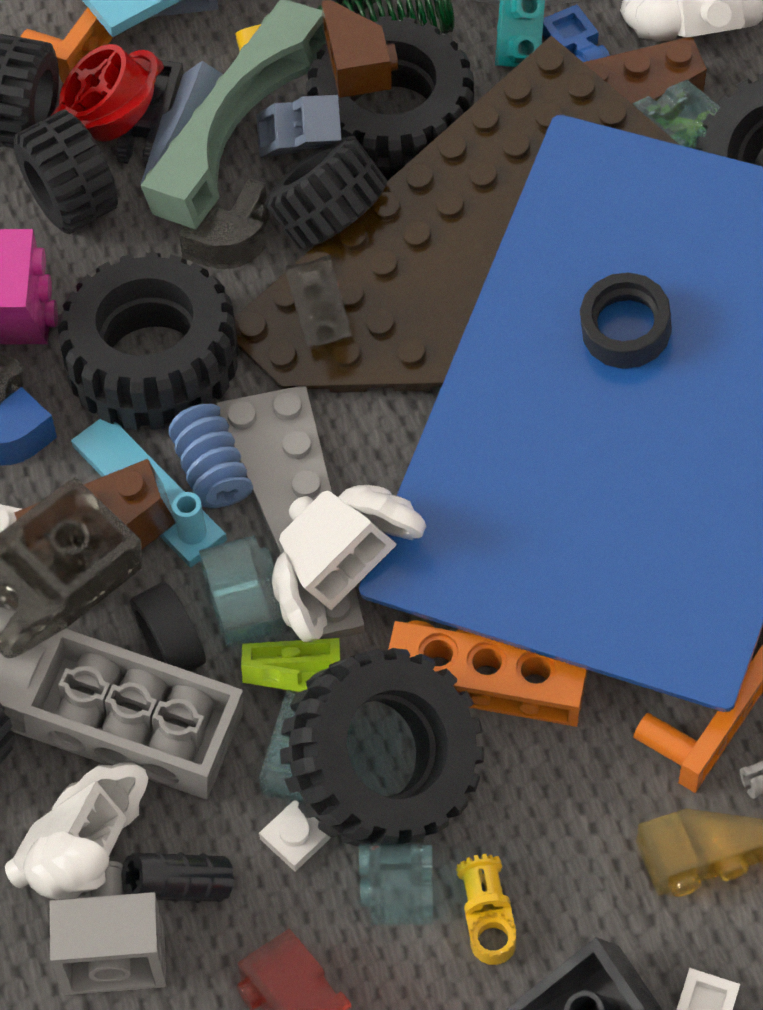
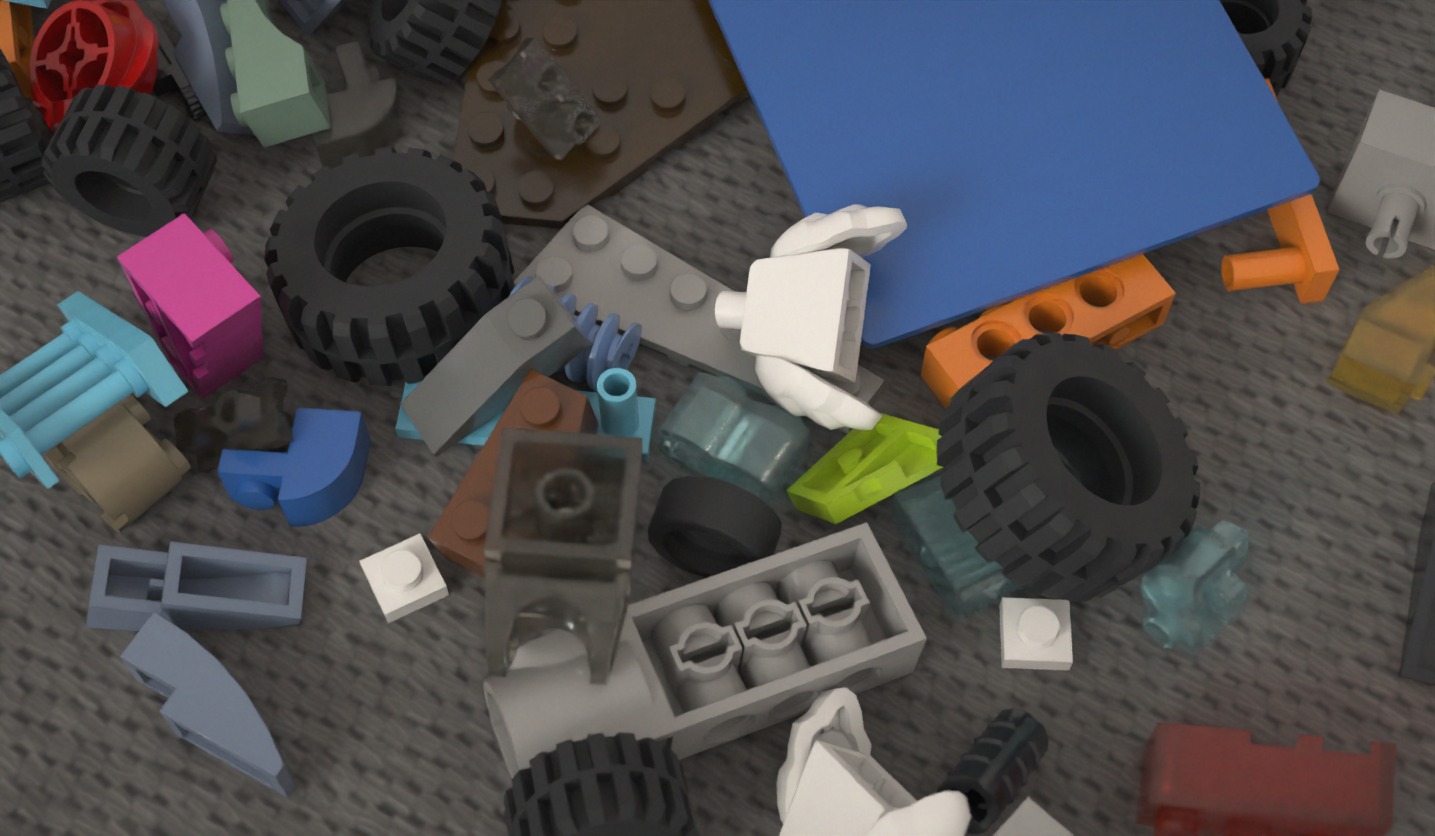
camera: 45 degrees left, 0 degrees up
yellow connector [456,854,516,965] -> none
none -> dark grey slope [400,276,593,457]

